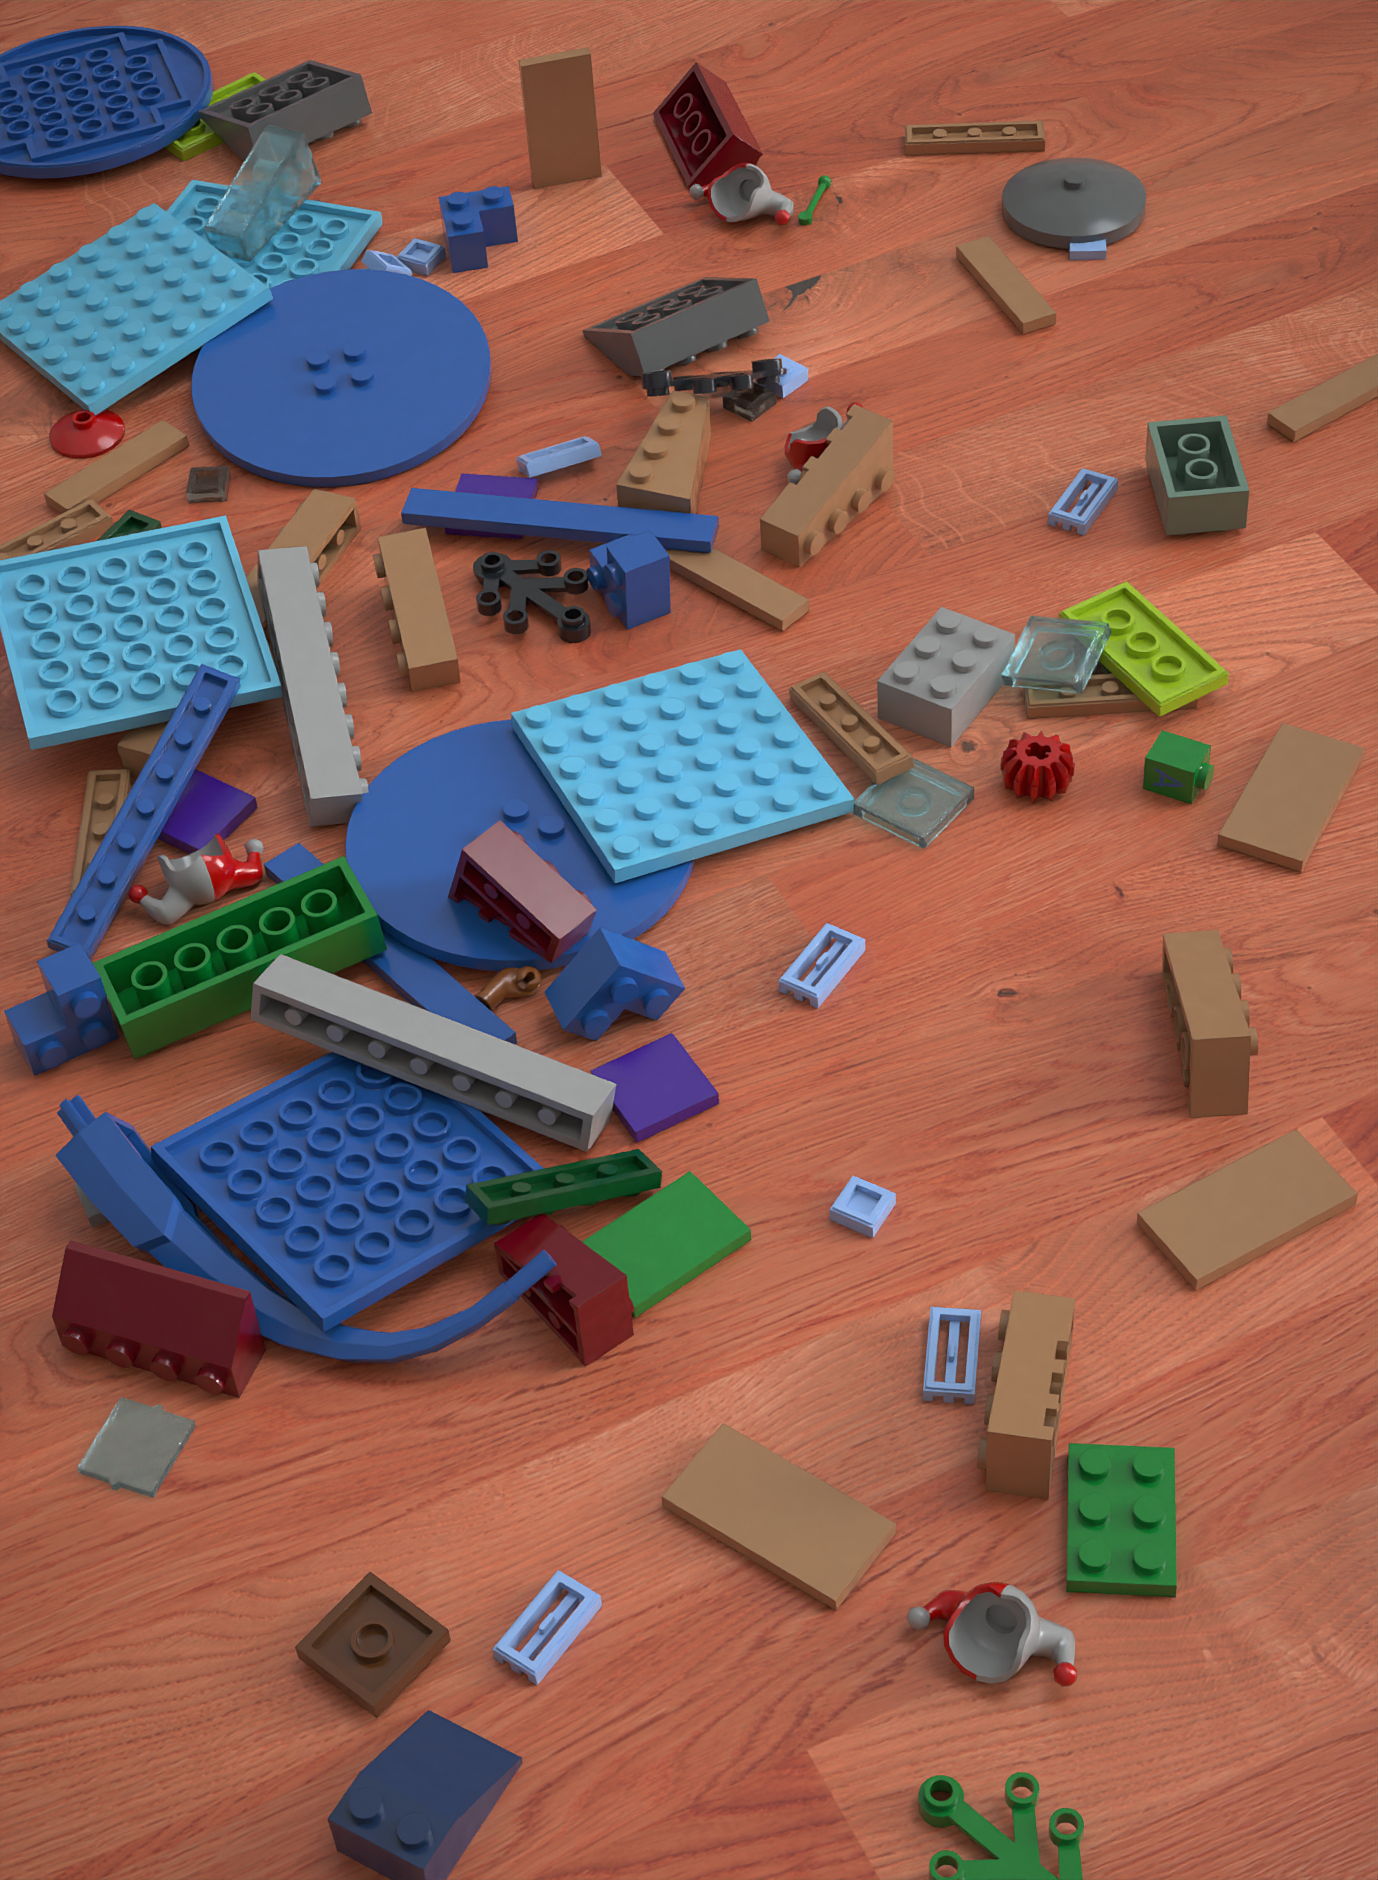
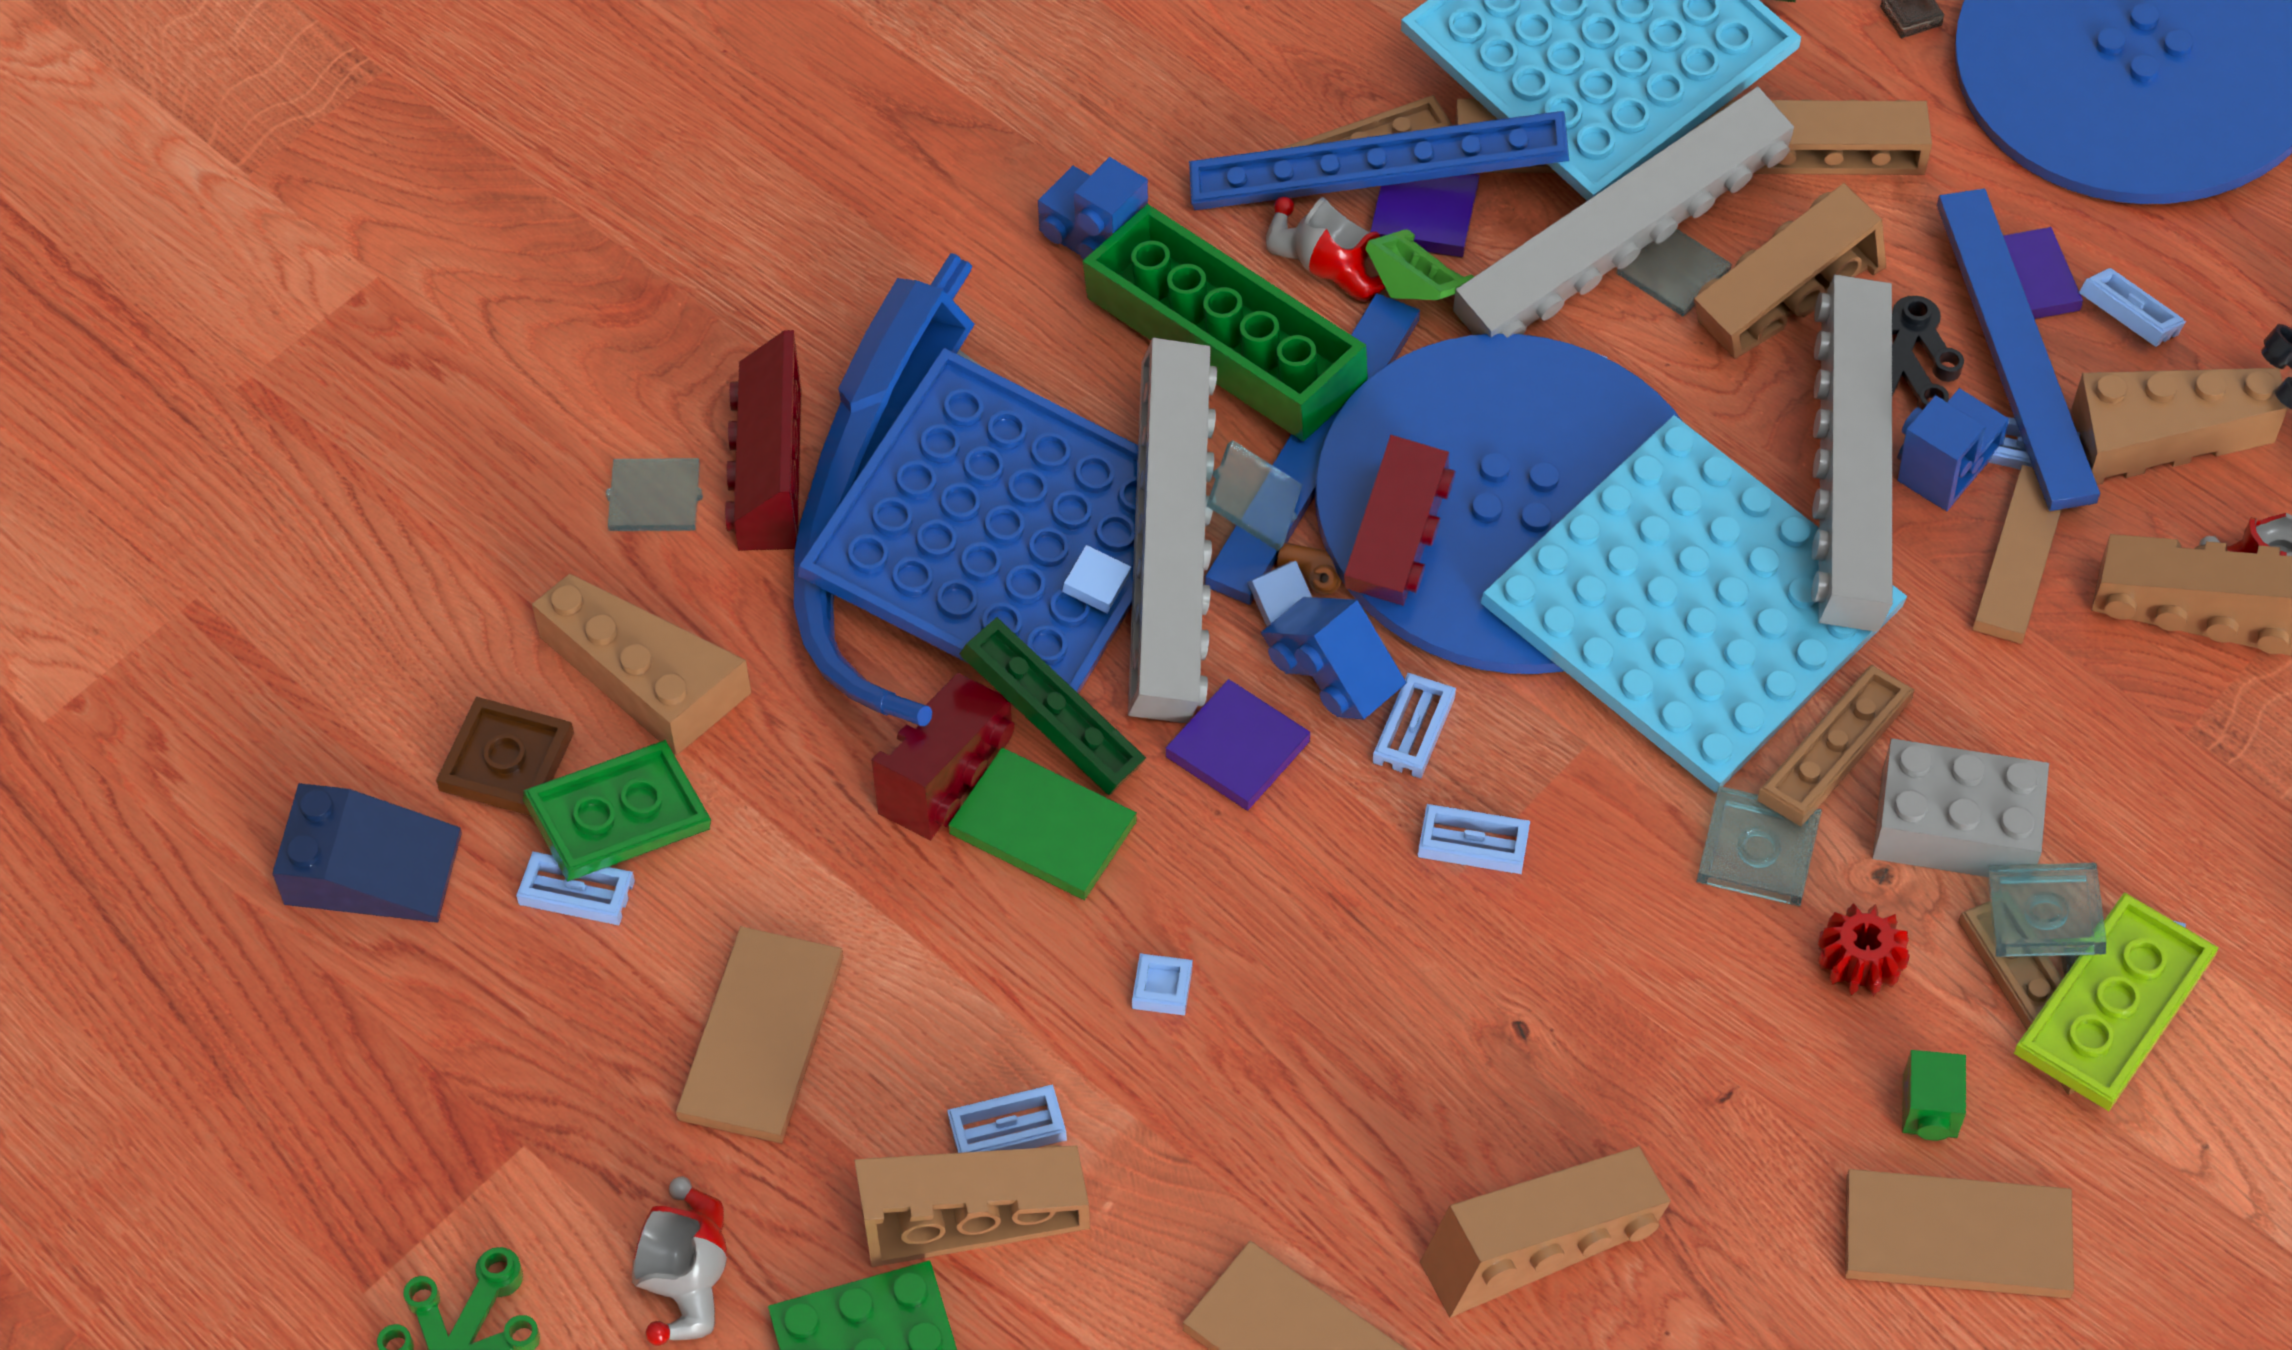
camera: 65 degrees right, 10 degrees up
none -> green tile [523,740,711,882]
none -> medium nougat wedge [532,574,751,756]
none -> light blue tile [1062,545,1131,614]
none -> clear light blue piece [1207,440,1302,551]
none -> light blue tile [1247,561,1312,627]
none -> bright green slope [1366,229,1475,300]
none -> light blue tile [1373,673,1456,779]
none -> clear light blue piece [1616,229,1732,316]
none -> light grey brick [1811,274,1893,632]

